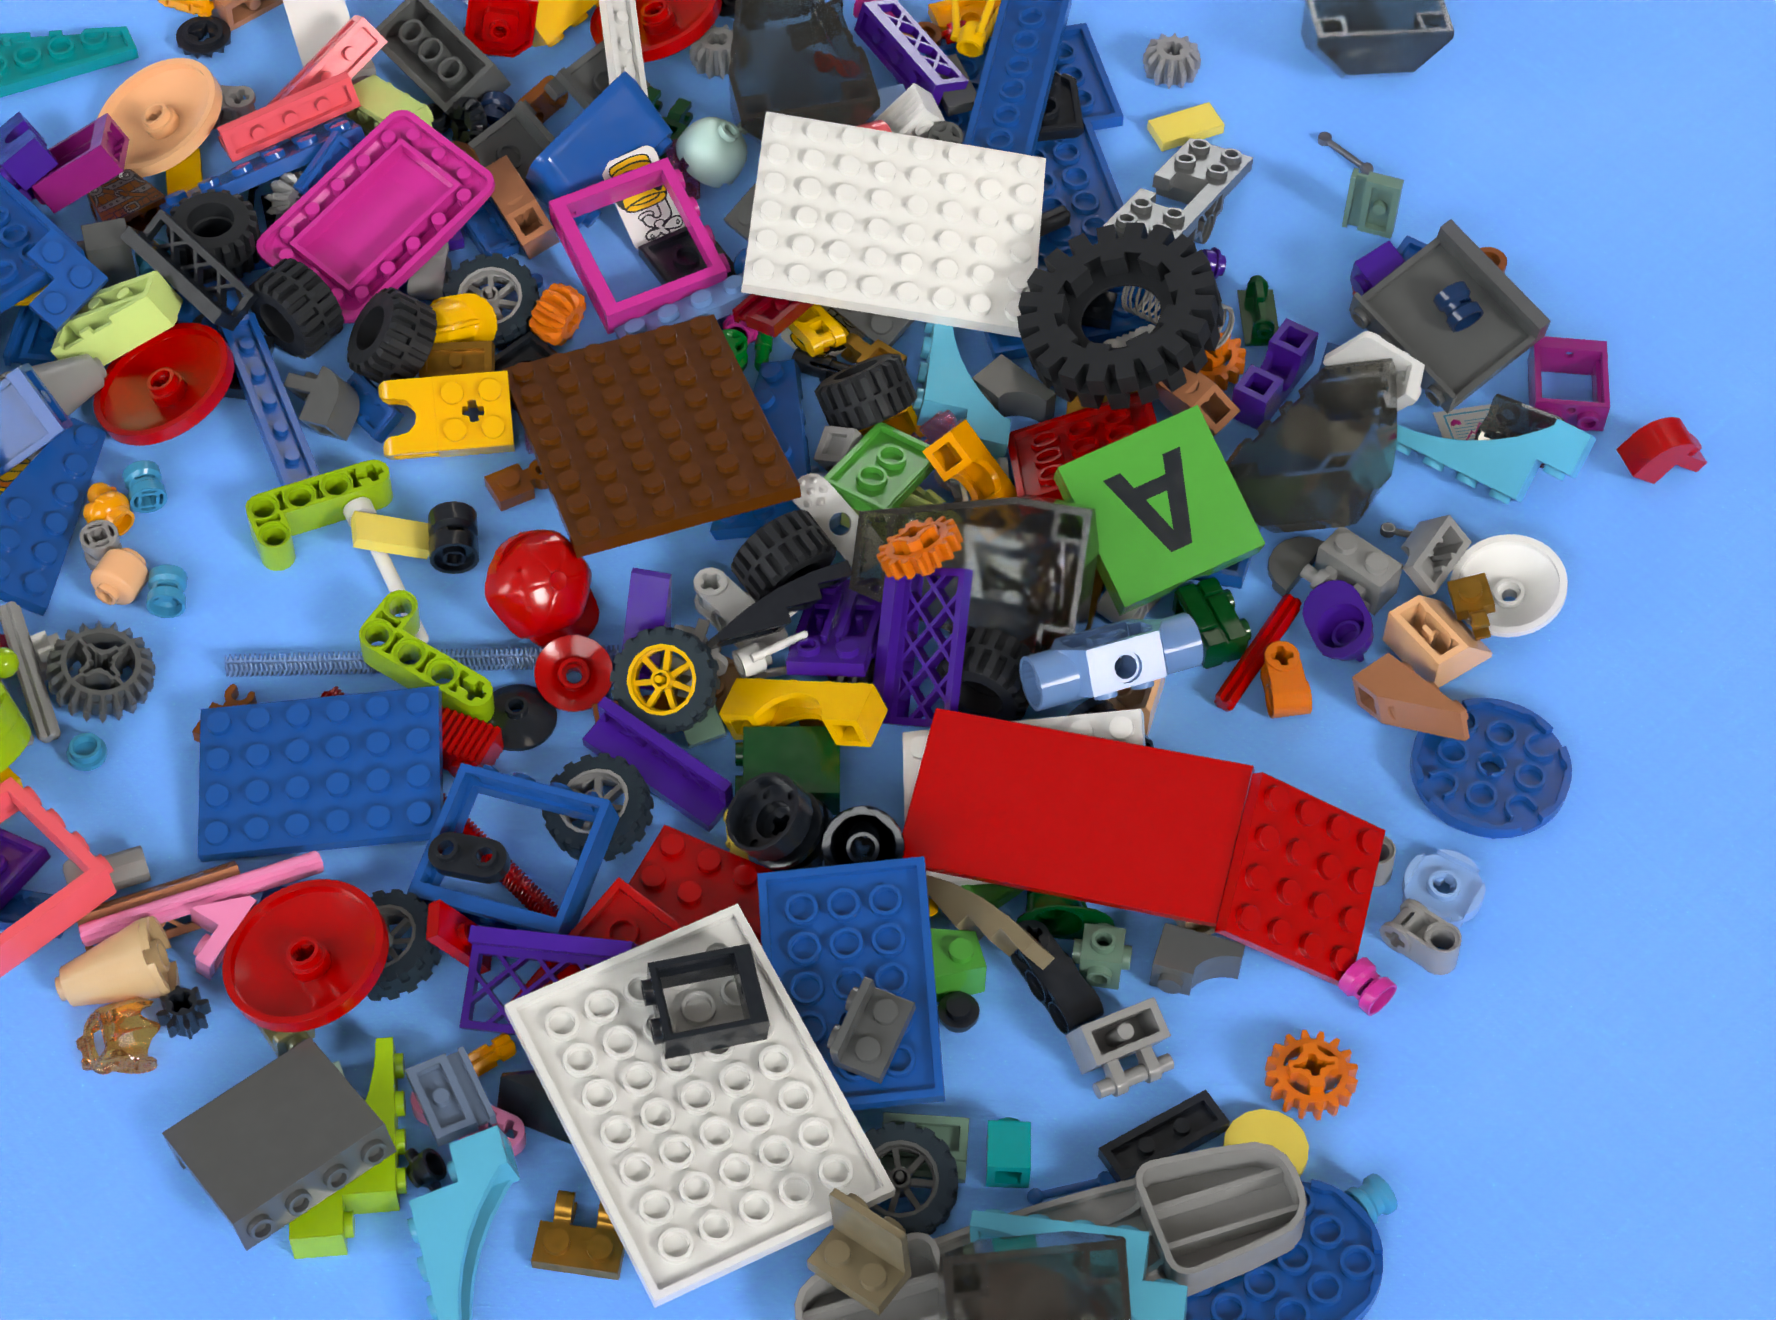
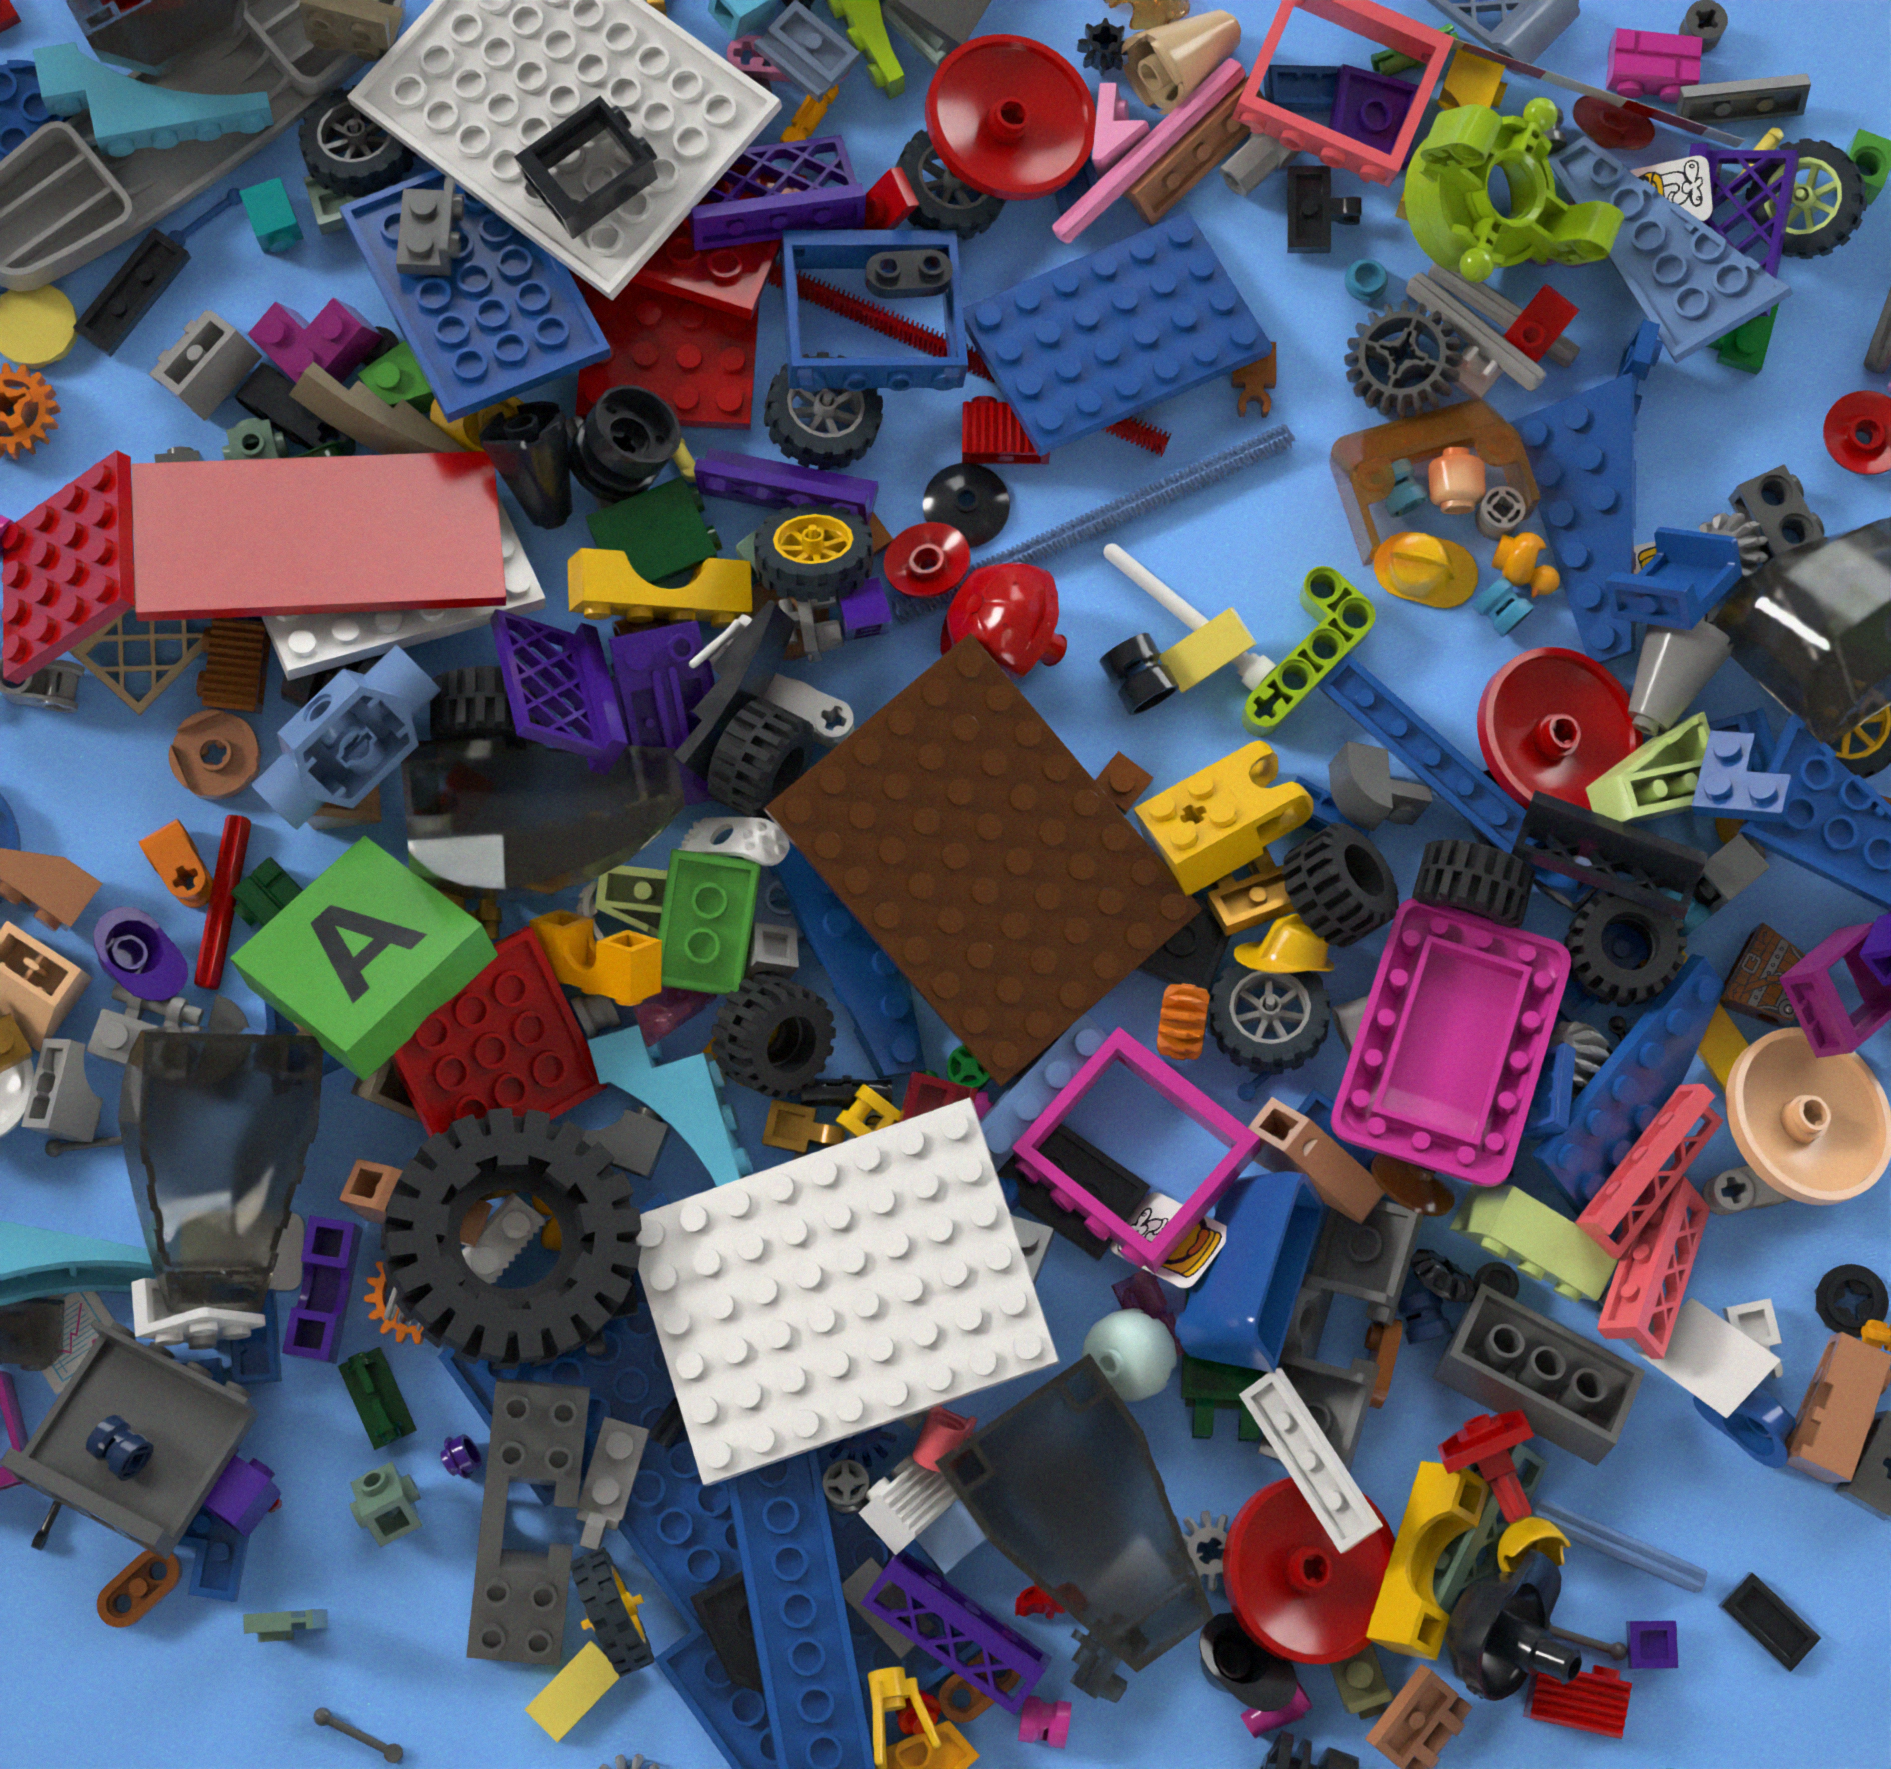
camera: 155 degrees right, 25 degrees up
lime beam [359,590,495,723] -> none
orange gear [877,516,964,580] -> none
none -> nougat plate [168,709,261,800]
none -> magenta brick [247,297,383,384]
none -> sand green brick [349,1461,422,1548]
none -> black wheel [570,1547,654,1678]
none -> light grey hinge [576,1417,650,1551]
none -> black plate [1287,165,1362,253]
none -> clear orange windscreen [1329,399,1541,567]
none -> yellow piece [1374,532,1478,608]
none -> white plate [1722,1298,1783,1379]

